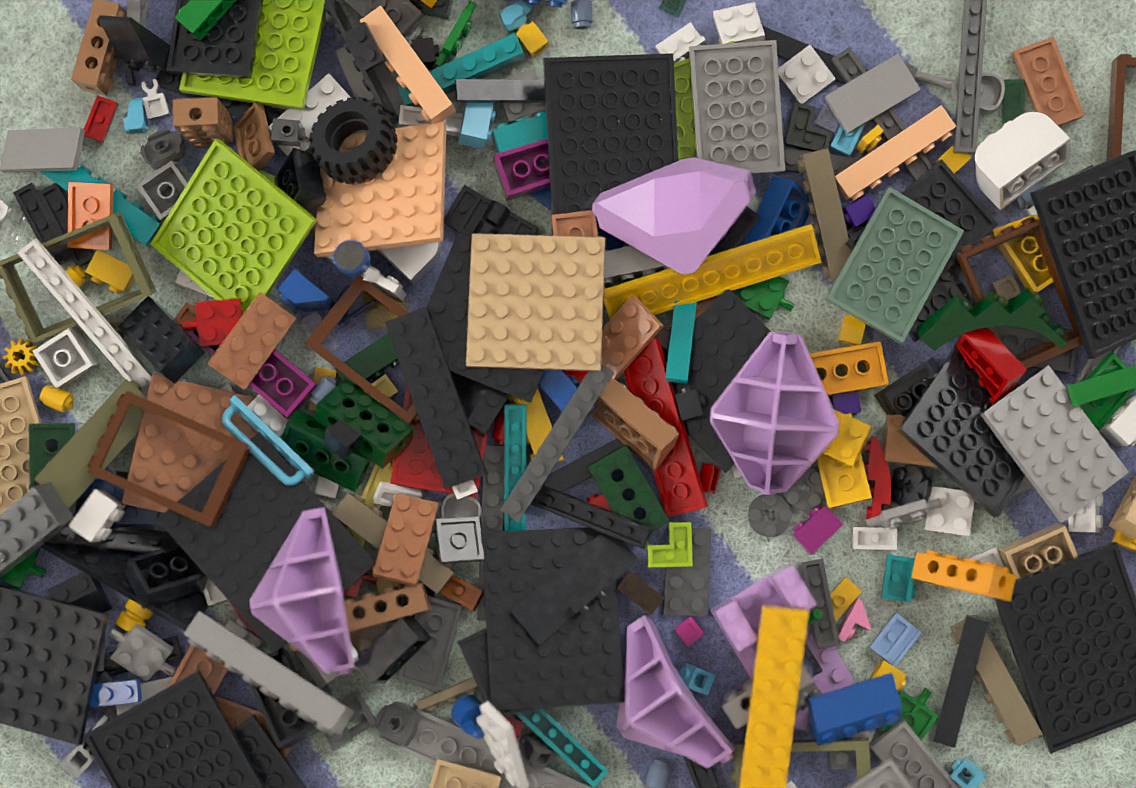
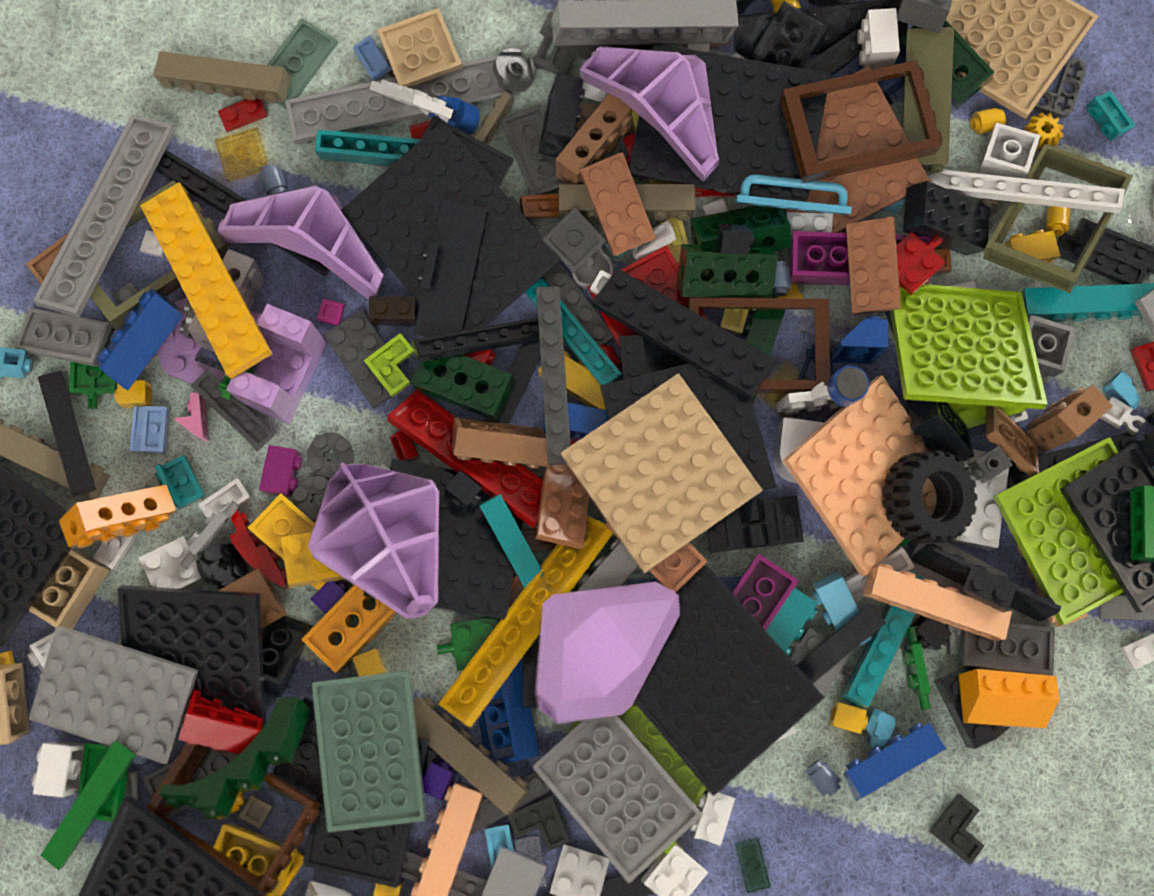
camera: 140 degrees right, 5 degrees down
orange plate [67,182,113,250] -> none
dark grey plate [140,130,184,169] -> none
dark grey rock [519,733,554,768] -> none
medium azure brick [679,663,716,695] -> none
yellow plate [830,577,862,621] -> none
yellow plate [856,125,884,154] -> none

